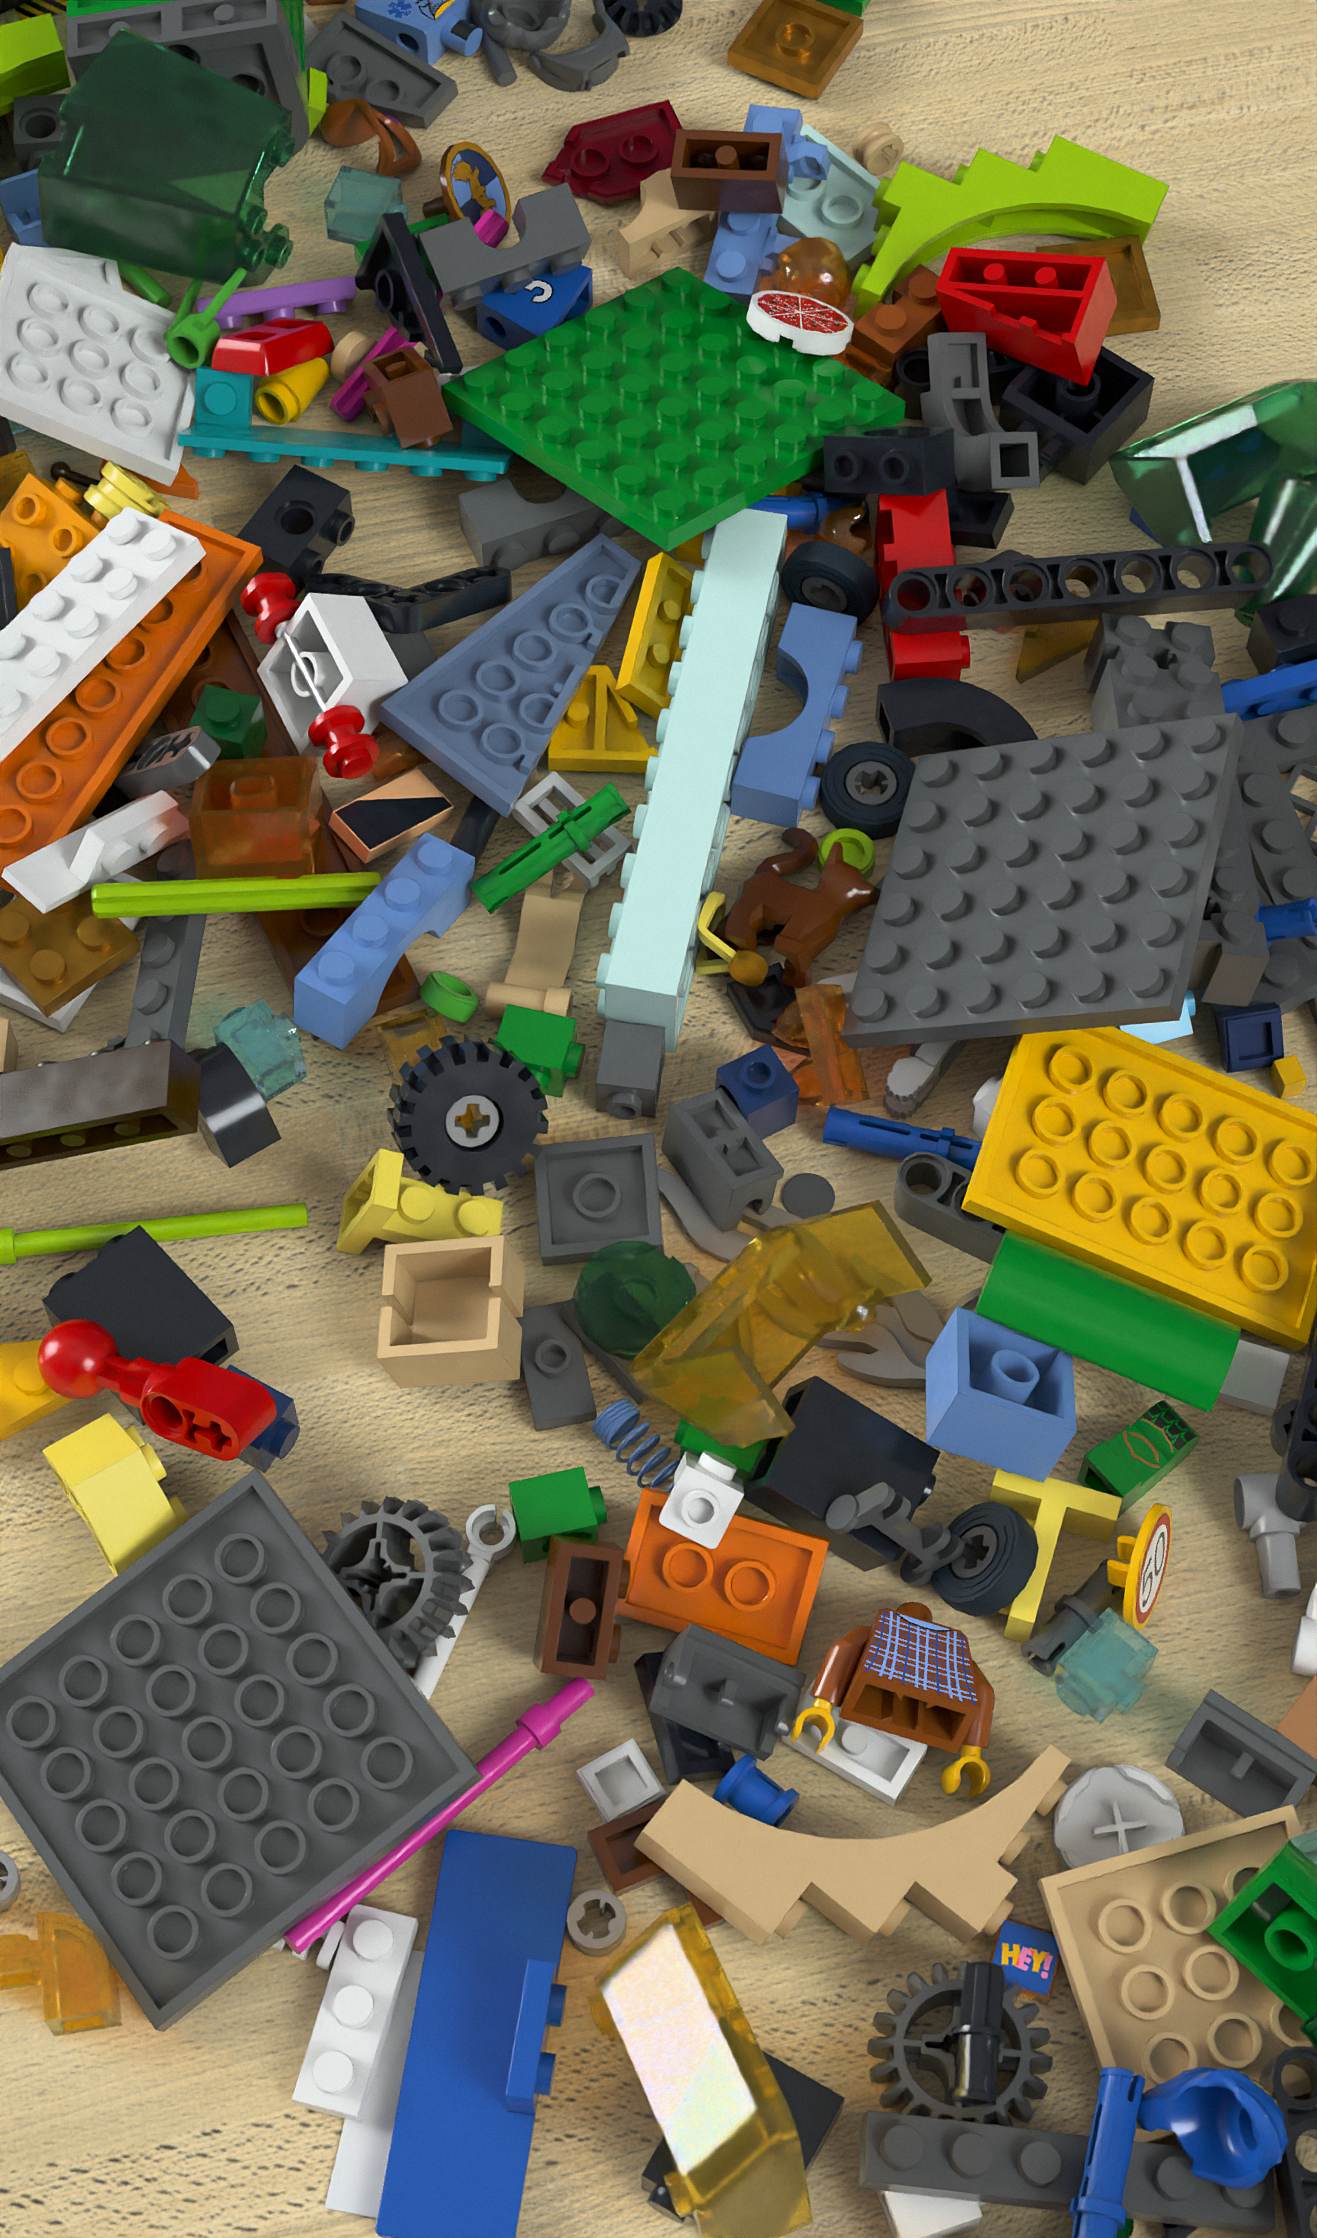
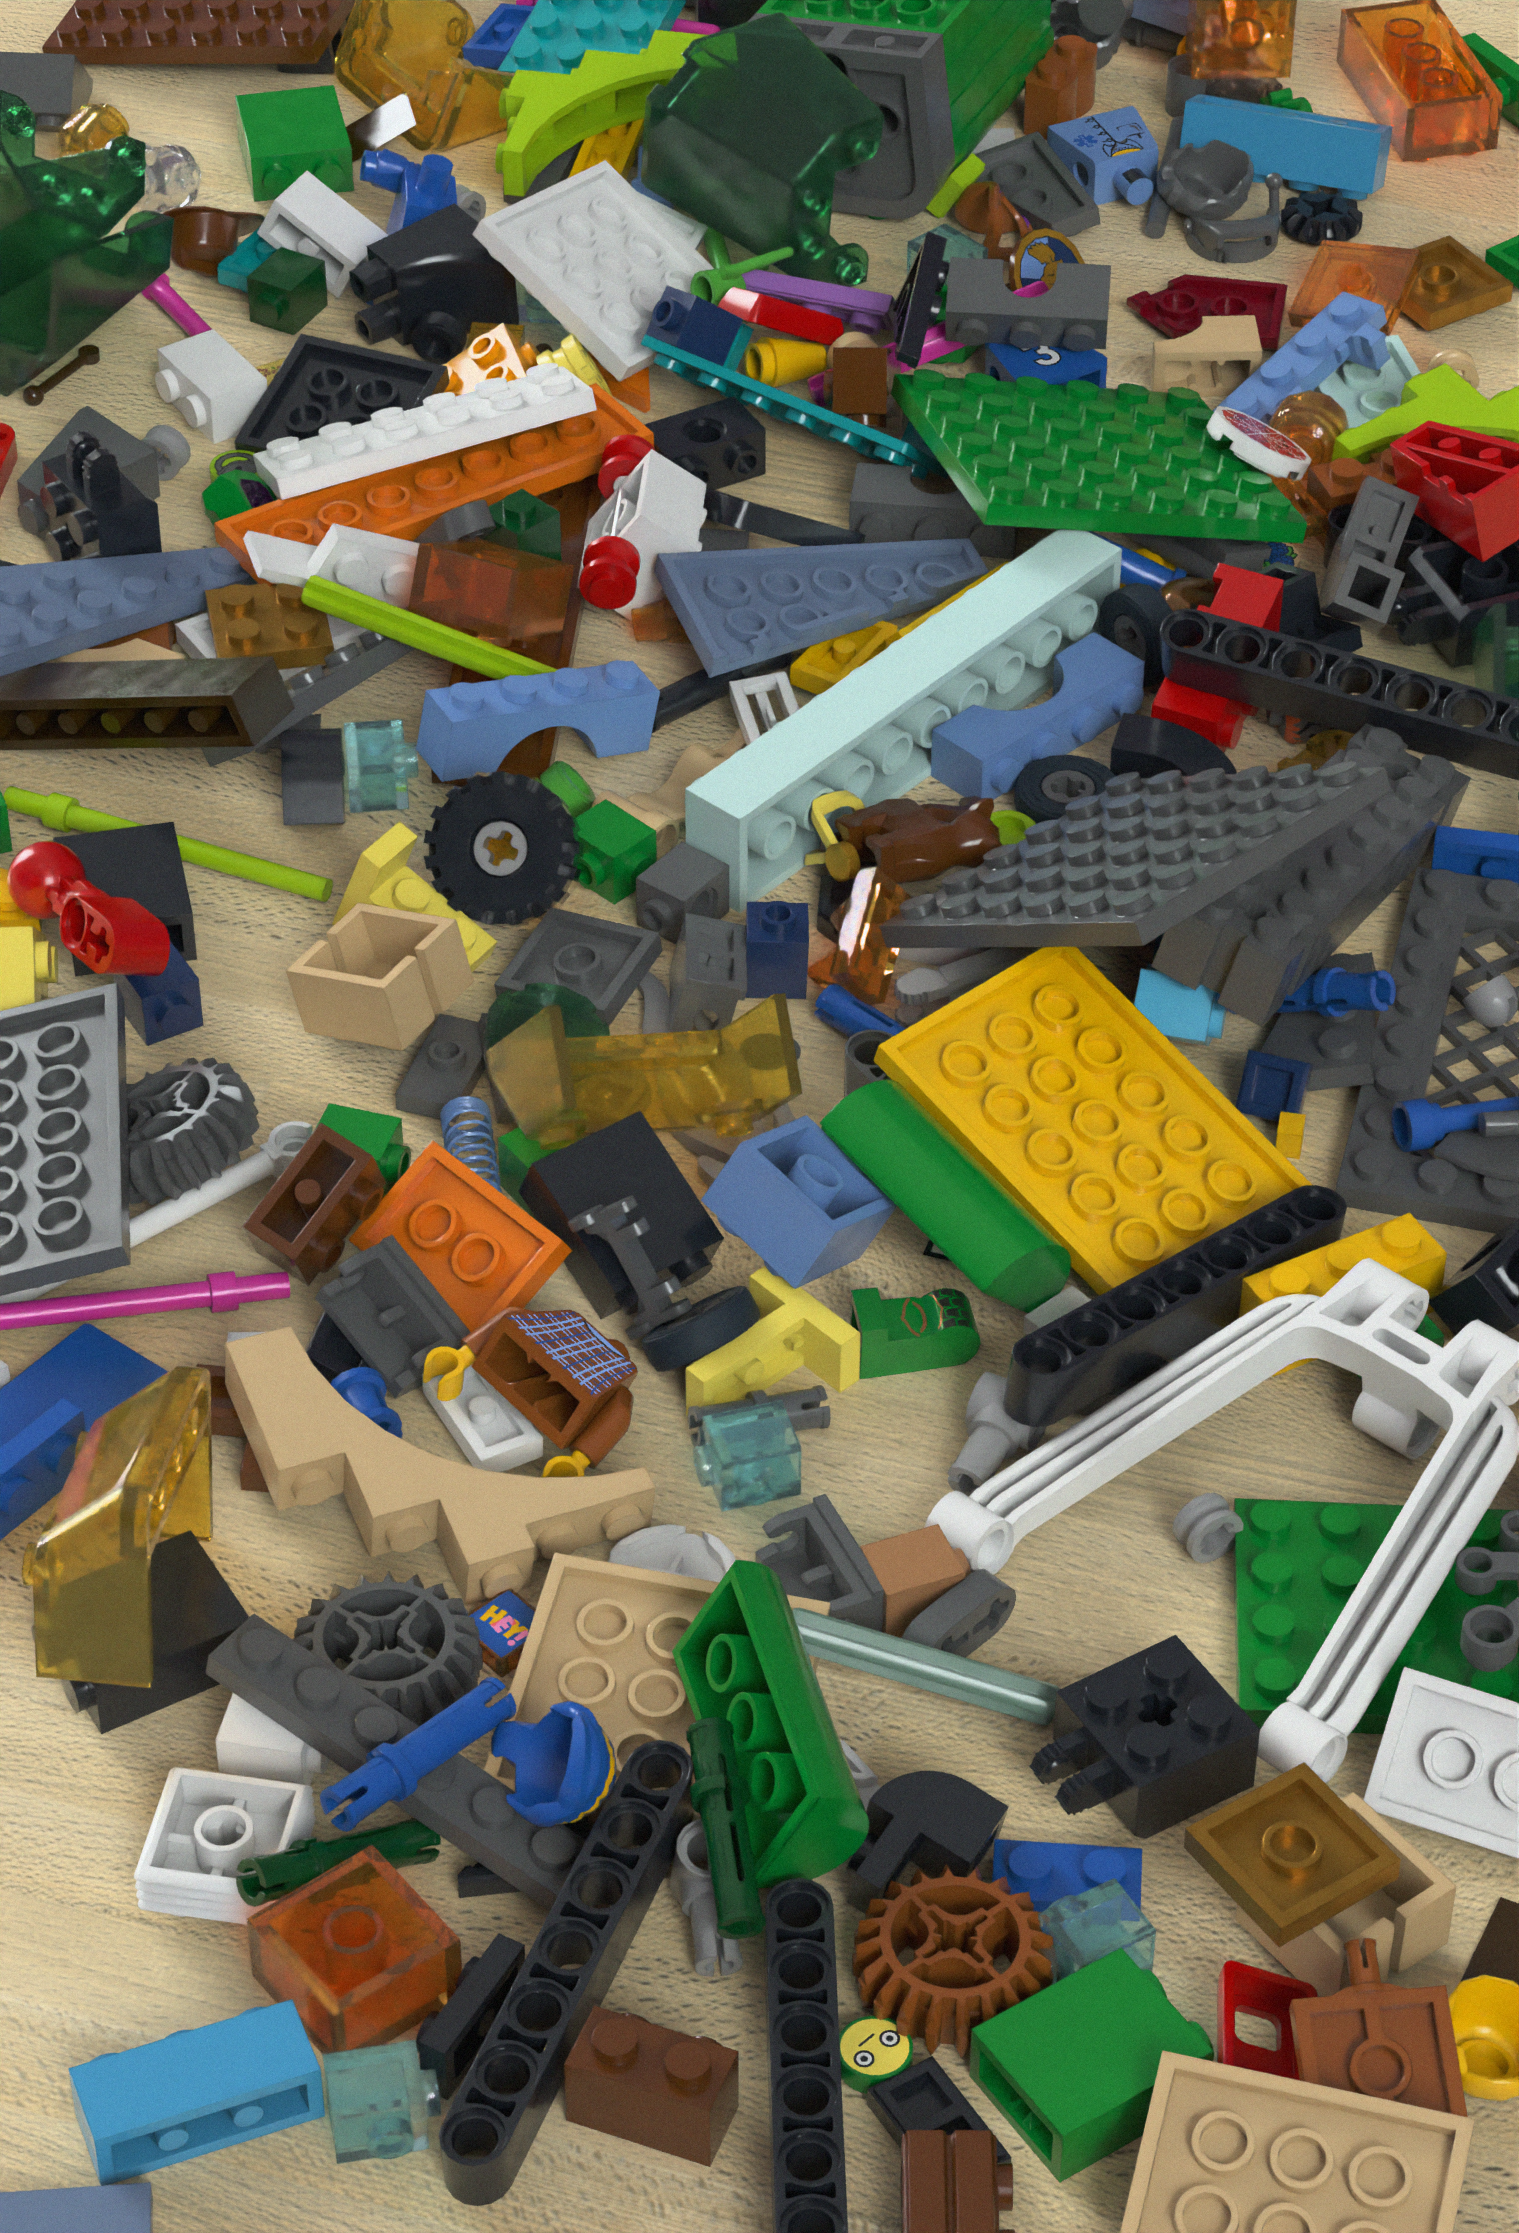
camera: 30 degrees right, 20 degrees down
tile [329,768,454,864] -> none
green pin [469,782,632,915] -> none
white bracket [659,1451,744,1549] -> none
reddish brown brick [670,129,789,214] -> none
black brick [823,425,955,496] -> none
black axle [952,1961,1007,2107] -> none
piece [1107,1503,1172,1632] -> none
none -> dark blue brick [645,285,743,366]
none -> clear orange plate [1288,240,1423,336]

